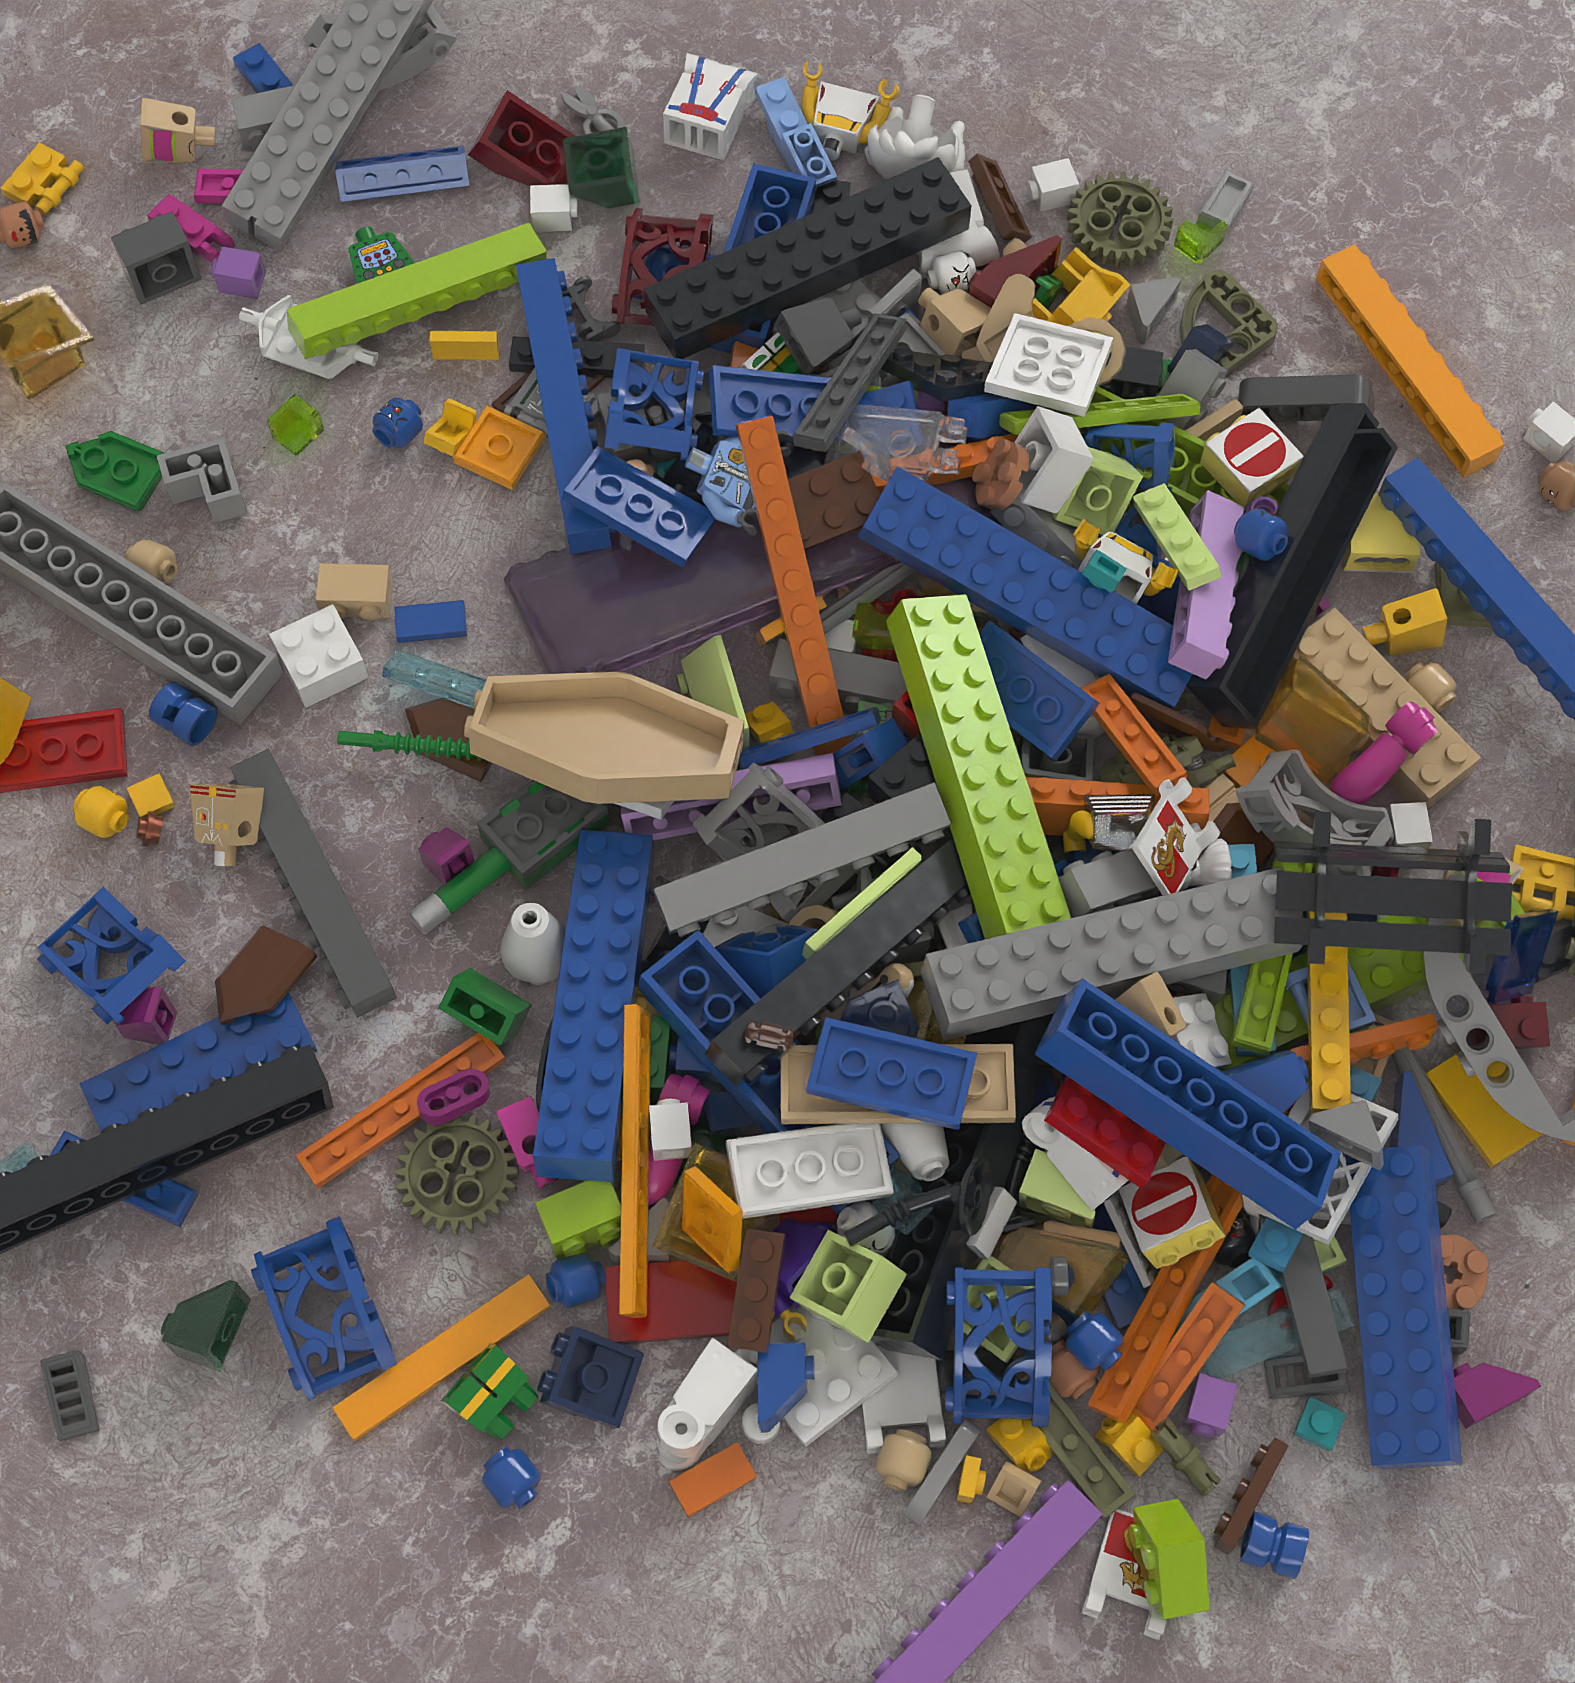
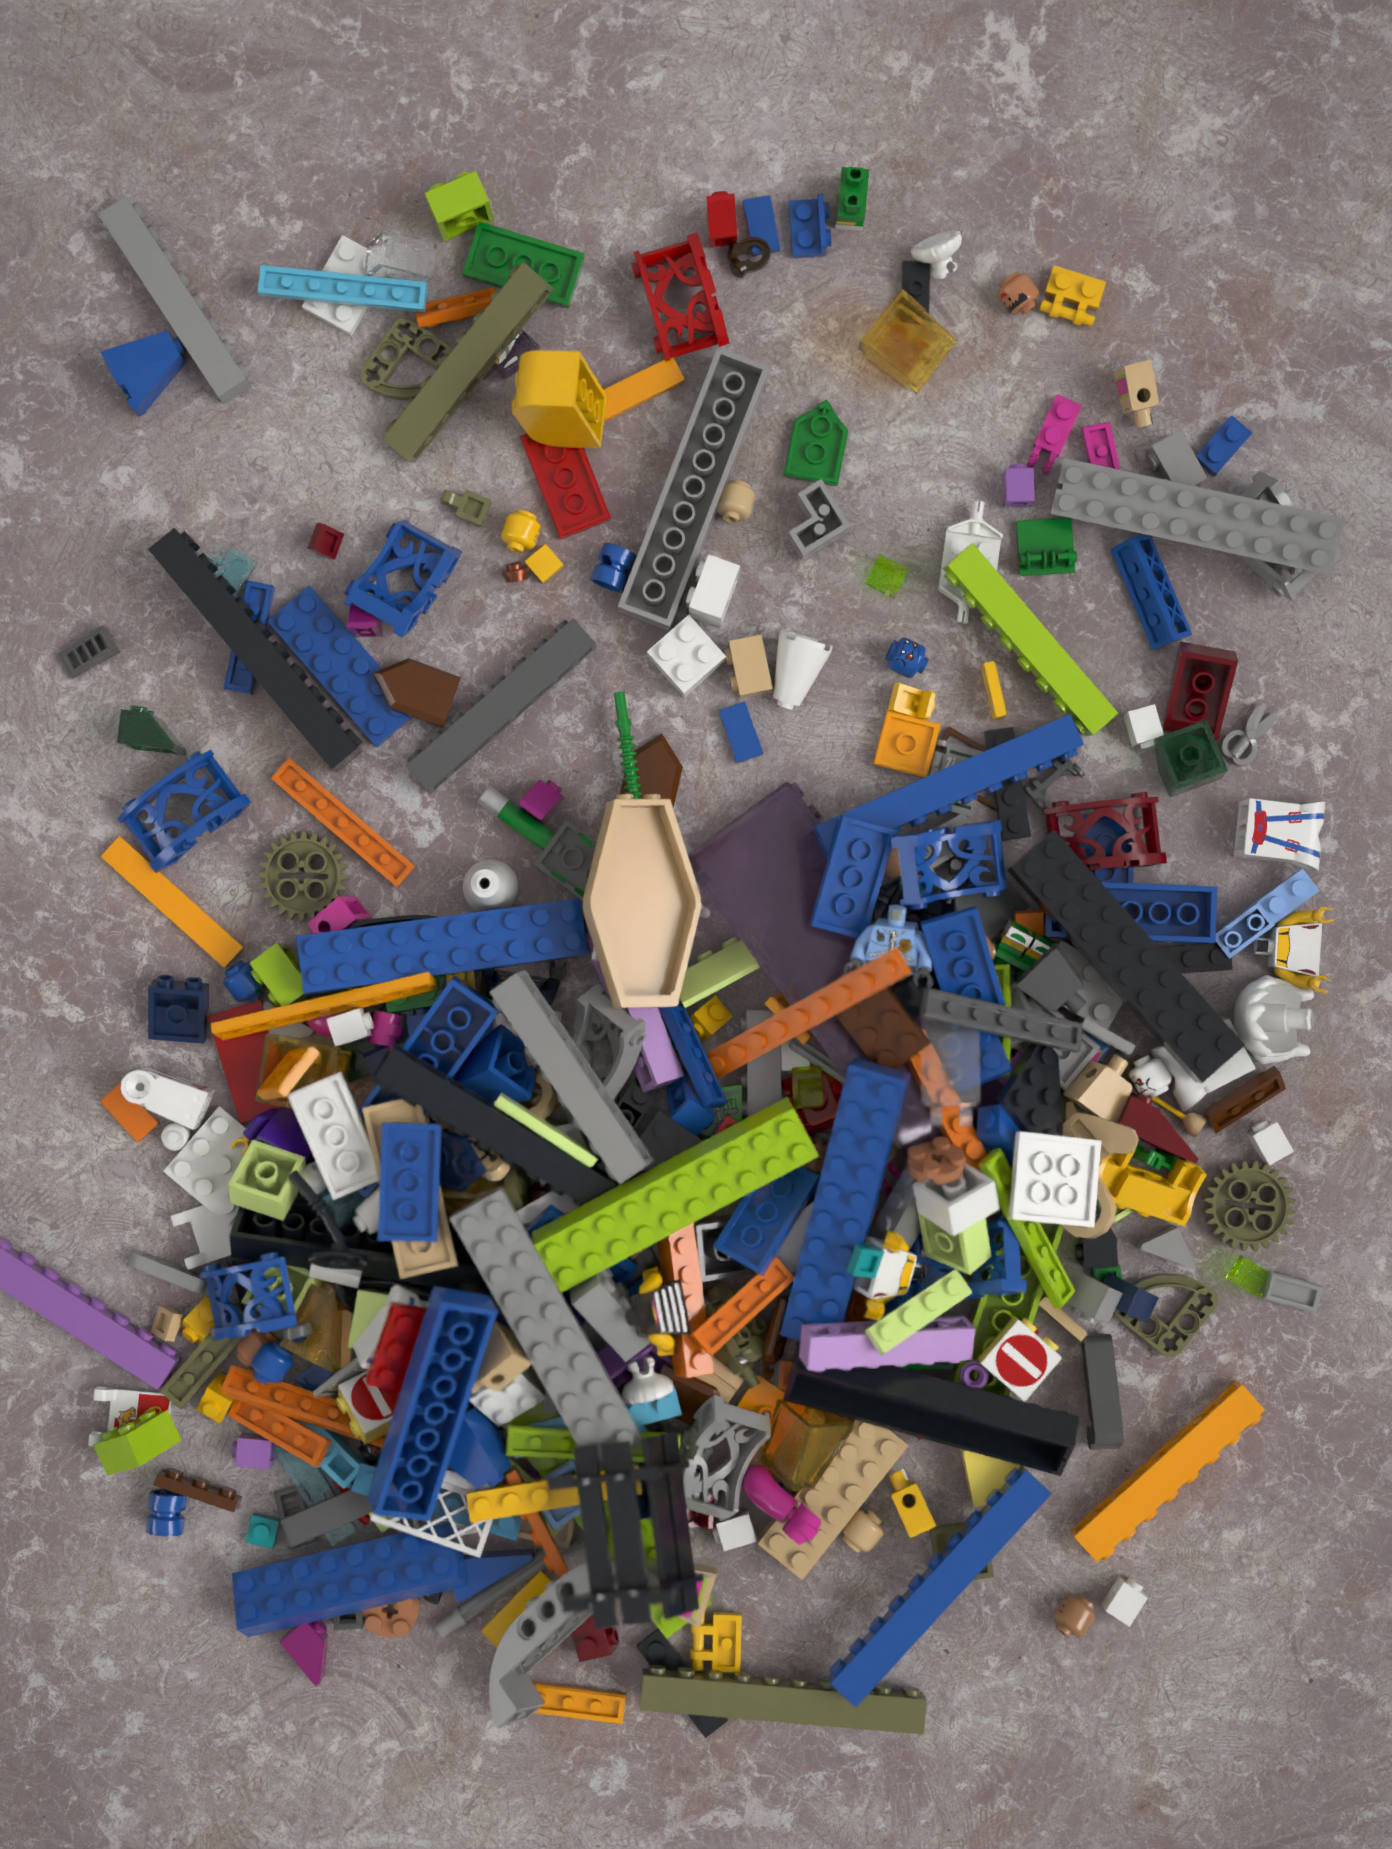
camera: 80 degrees right, 20 degrees up
dark grey brick [111,211,201,305] -> none
tan torso [190,783,264,866] -> none
torso [348,226,415,284] -> none
clear light blue tile [382,649,486,708] -> none
magenta plate [417,1069,490,1125] -> none
green brick [438,968,532,1046] -> none
green hips [440,1343,539,1441] -> none
blue head [482,1447,541,1509] -> none
reddish brown plate [727,1228,786,1353] -> none
reddish brown piece [744,1020,793,1051] -> none
blue slope [758,1343,815,1433] -> none
clear slope [841,427,891,482] -> none
tan head [875,1429,932,1492] -> none
yellow plate [956,1455,986,1504] -> none
white flag [1131,777,1220,896] -> none
olive pin [1150,1418,1221,1496] -> none
blue head [1234,509,1288,561] -> none
light grey slope [1308,1100,1384,1170] -> none
clear blue piece [1486,909,1559,1004] -> none
none -> dark red plate [307,523,344,560]
none -> olive plate [440,489,492,528]
none -> white brick [686,554,740,628]
none -> white cone [773,629,833,710]
none -> green hinge [1016,518,1077,576]

